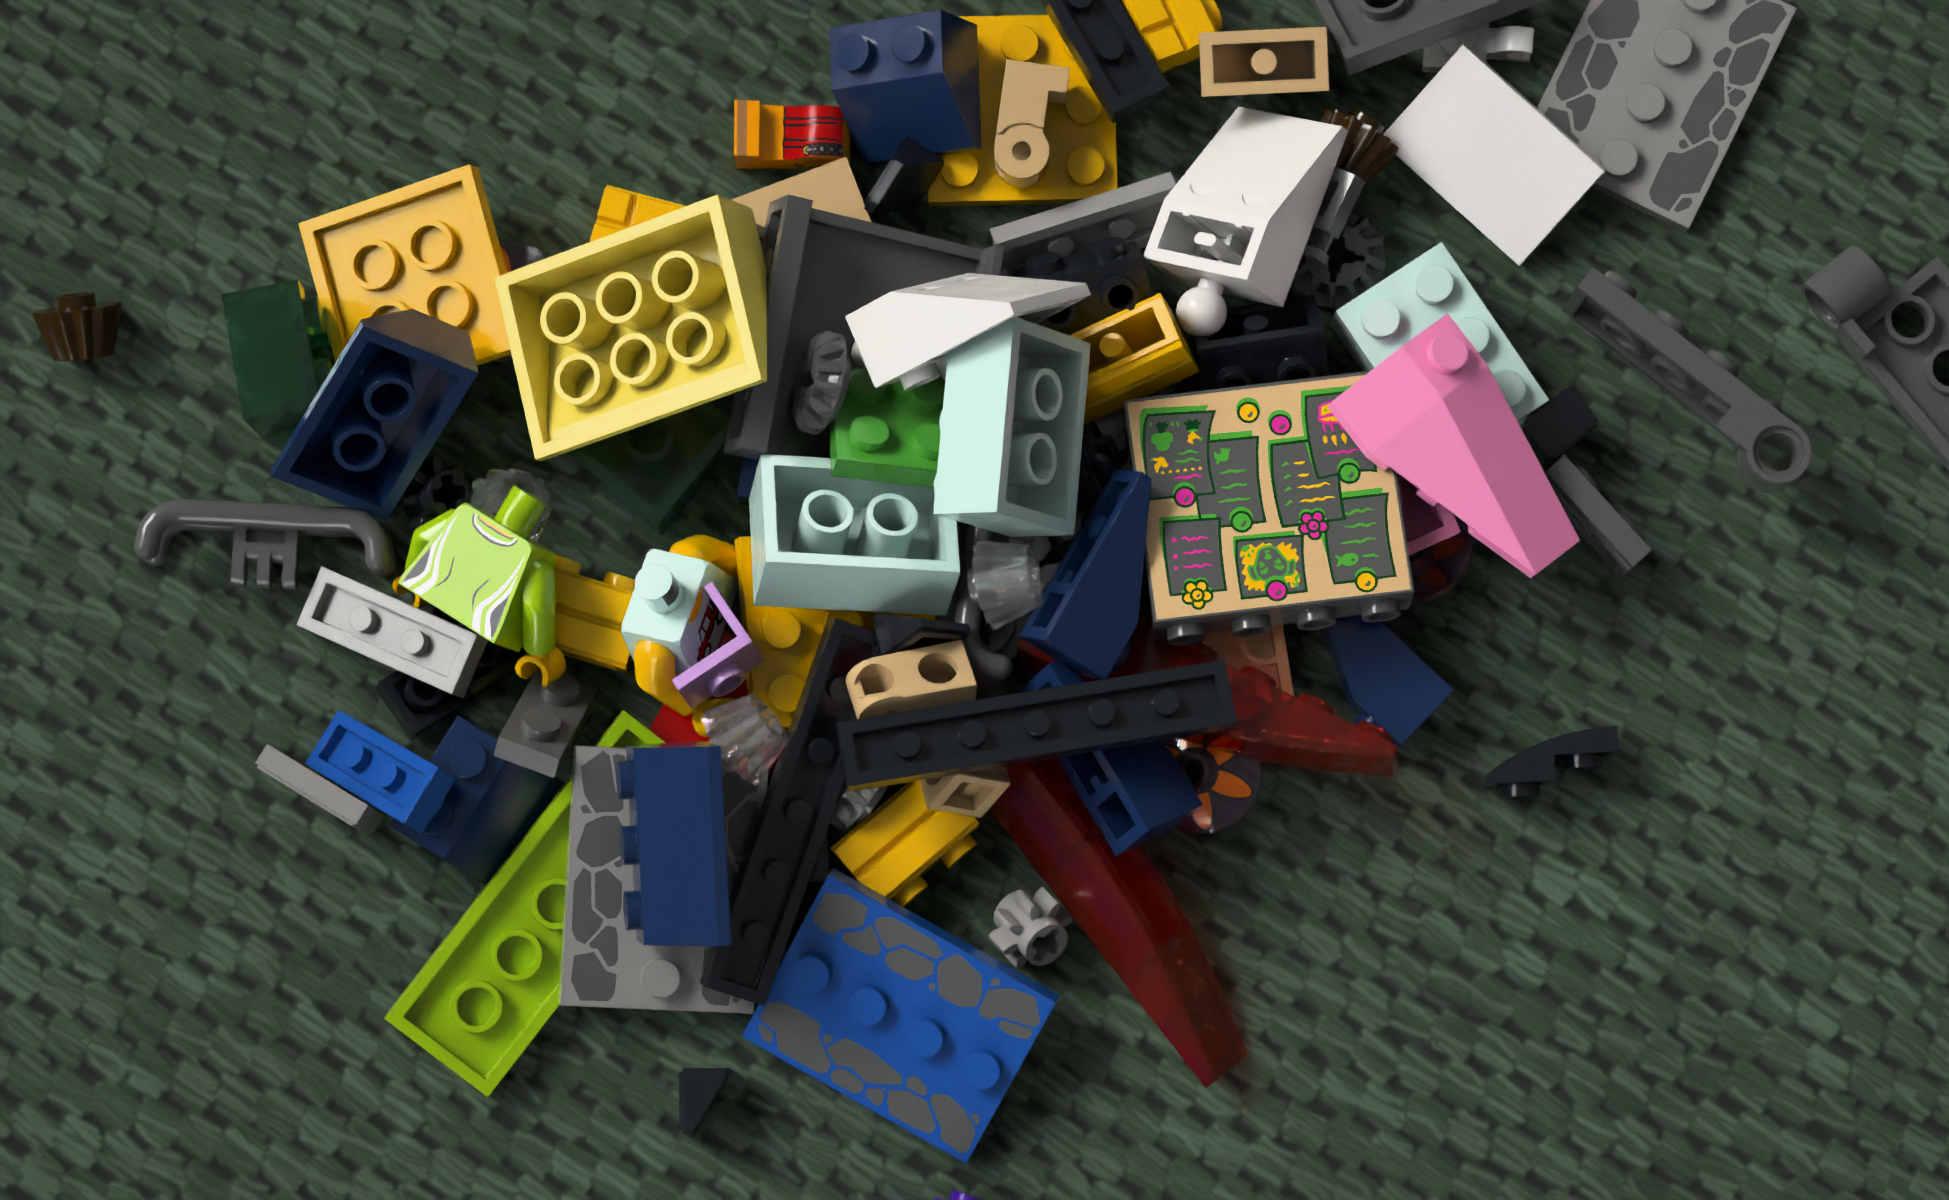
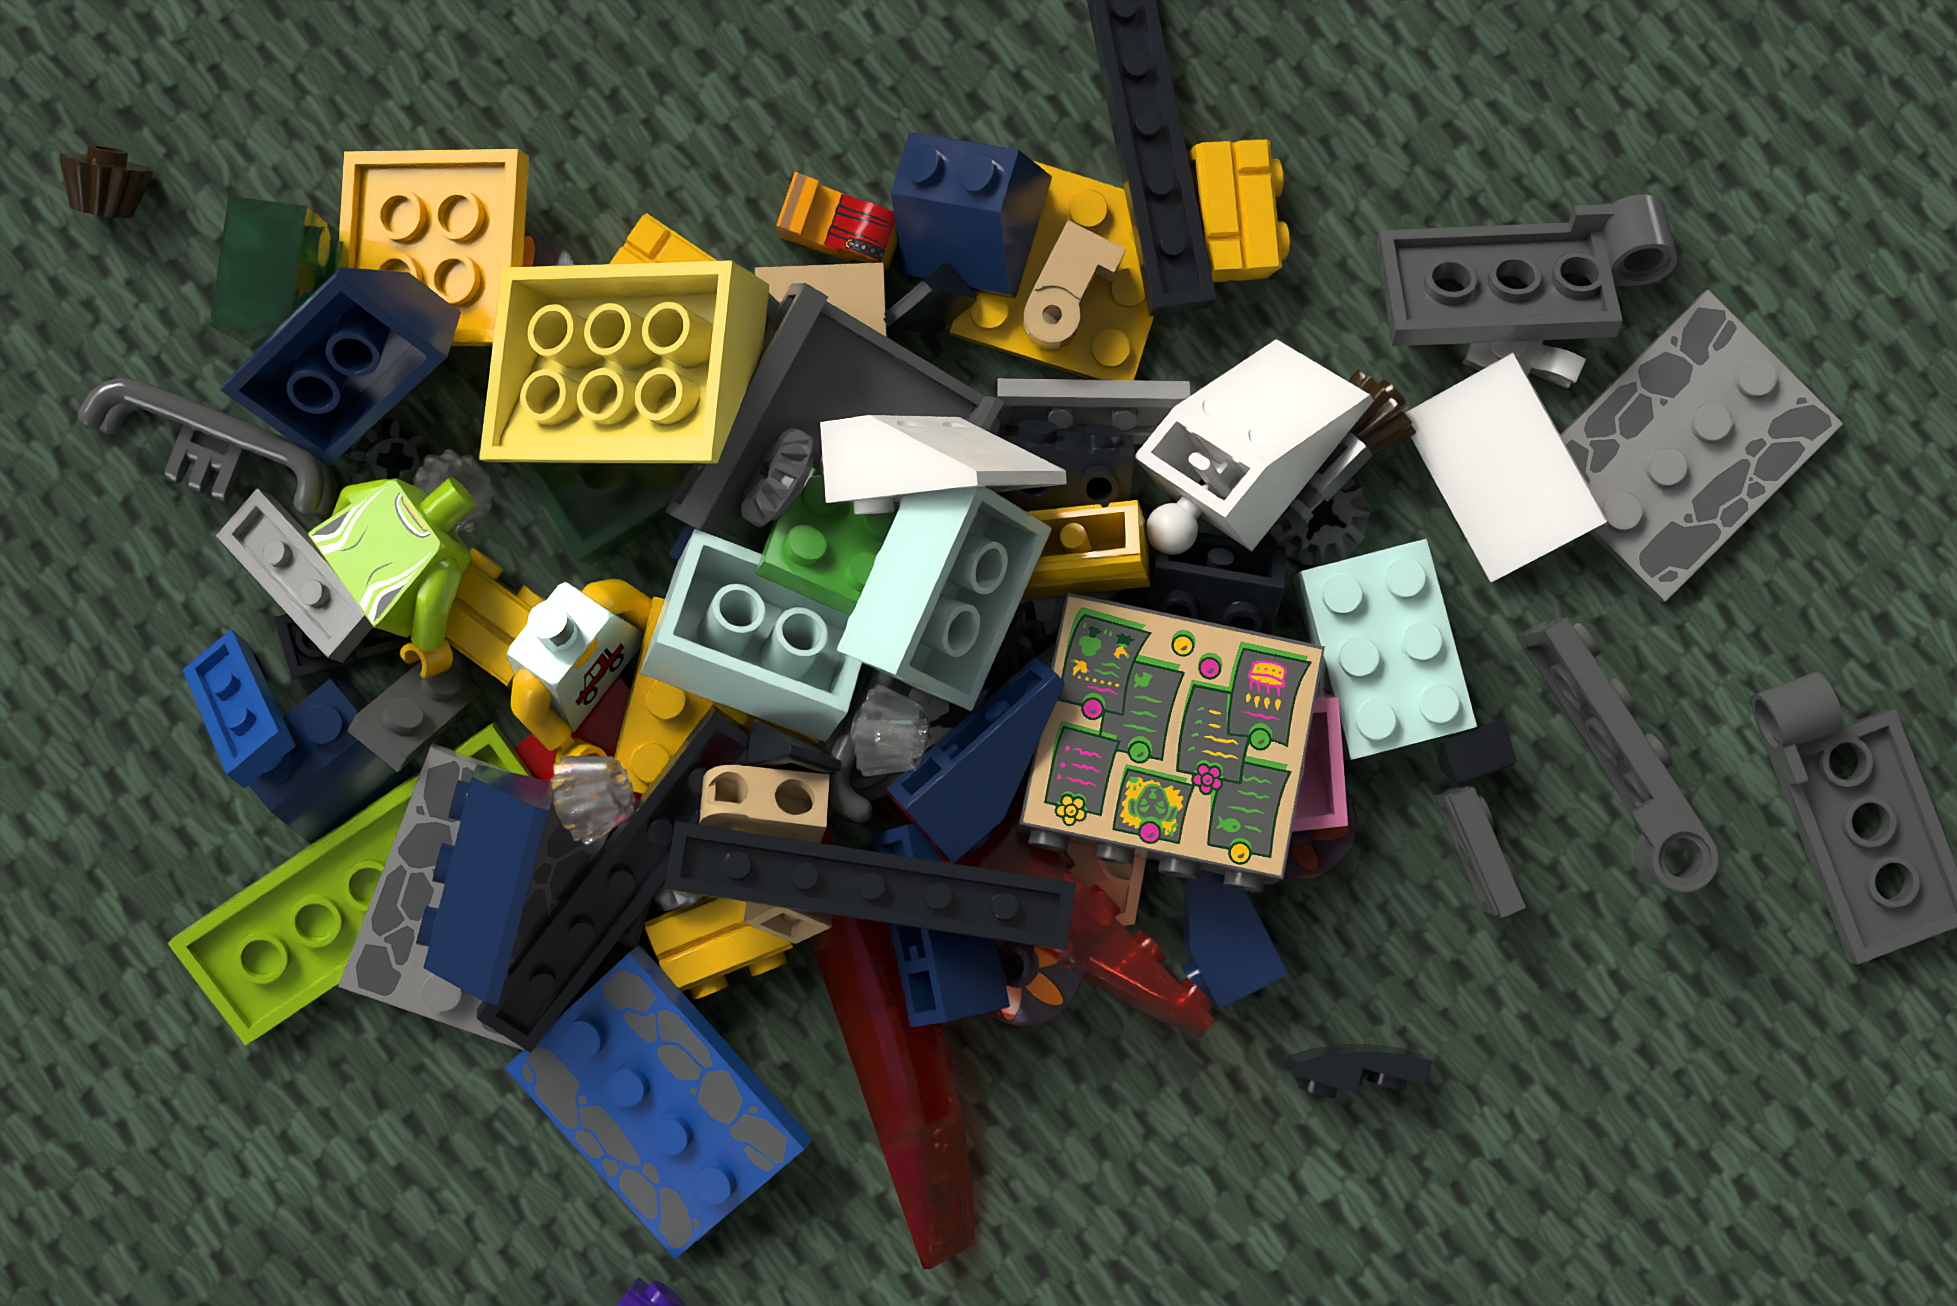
camera: 15 degrees right, 5 degrees up
light grey tile [255,744,384,835] -> none
lavender bracket [672,582,764,709] -> none
black slope [679,1068,733,1135] -> none
light grey gear [988,886,1073,969] -> none
tan slope [1199,27,1329,97] -> none
bright pink wedge [1327,313,1580,579] -> none

